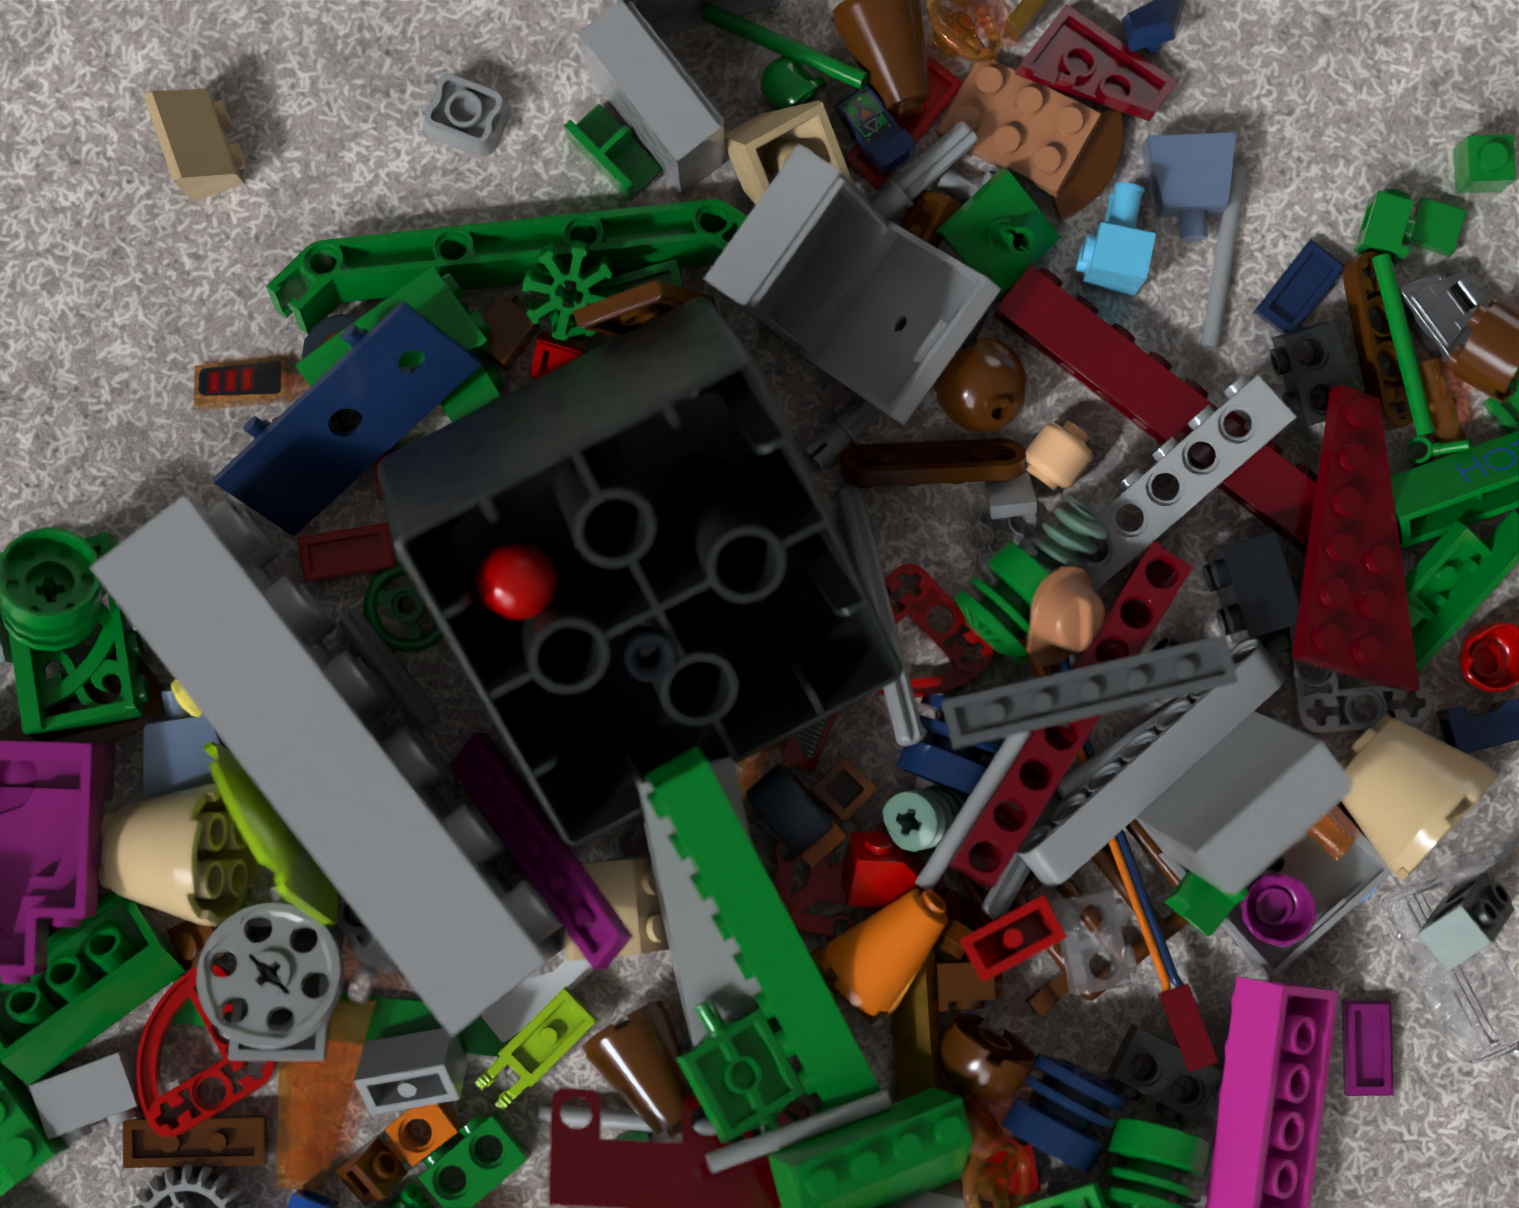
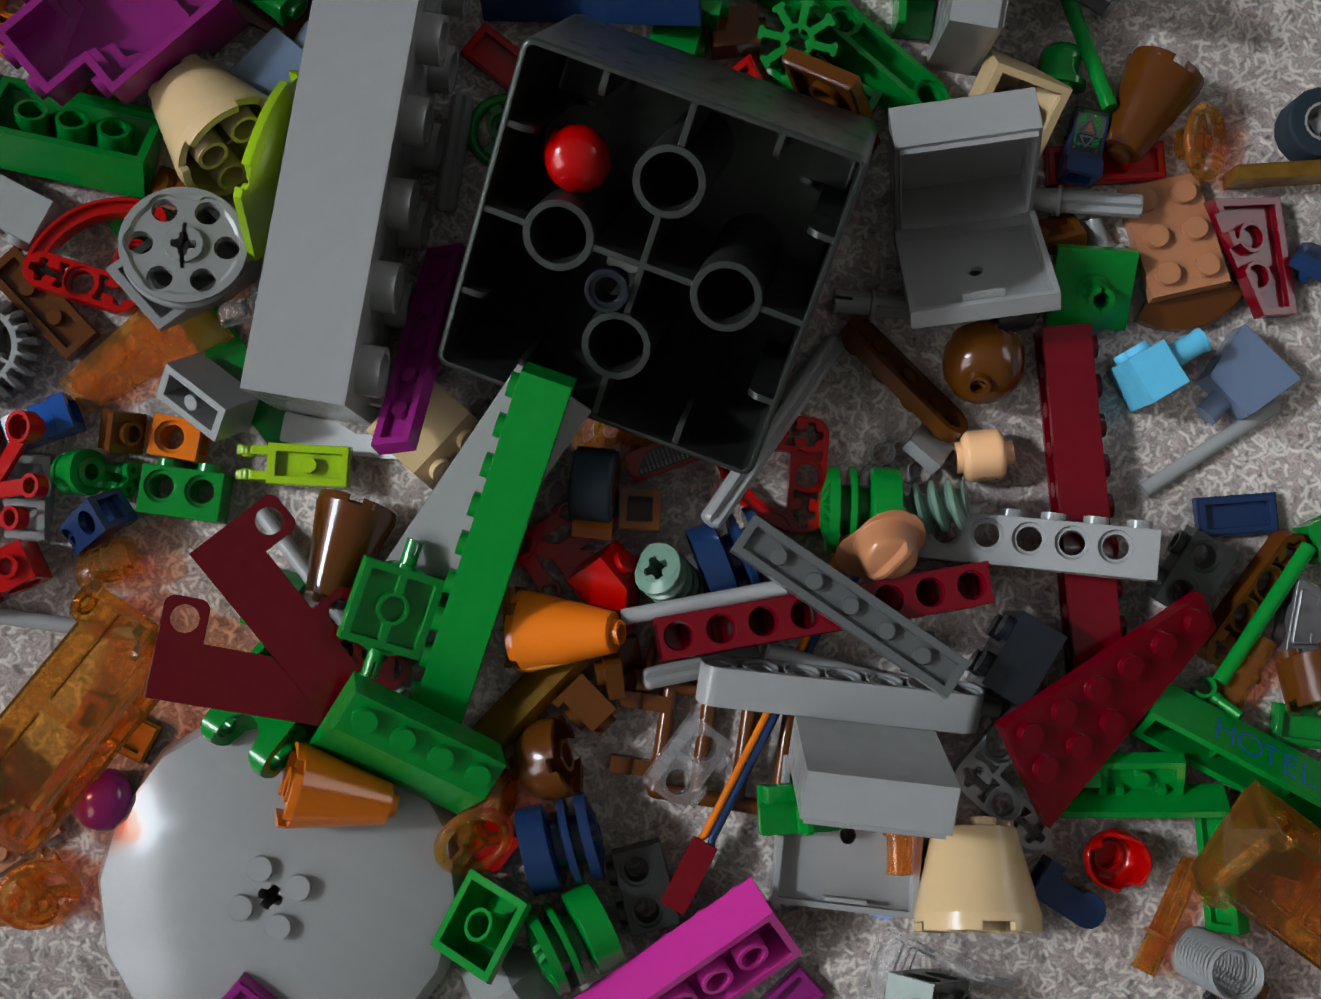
camera: 40 degrees right, 0 degrees up
light grey bar [706,1090,892,1173] -> none
red slope [959,895,1067,983] -> none
magenta hair [1241,873,1317,946] -> none

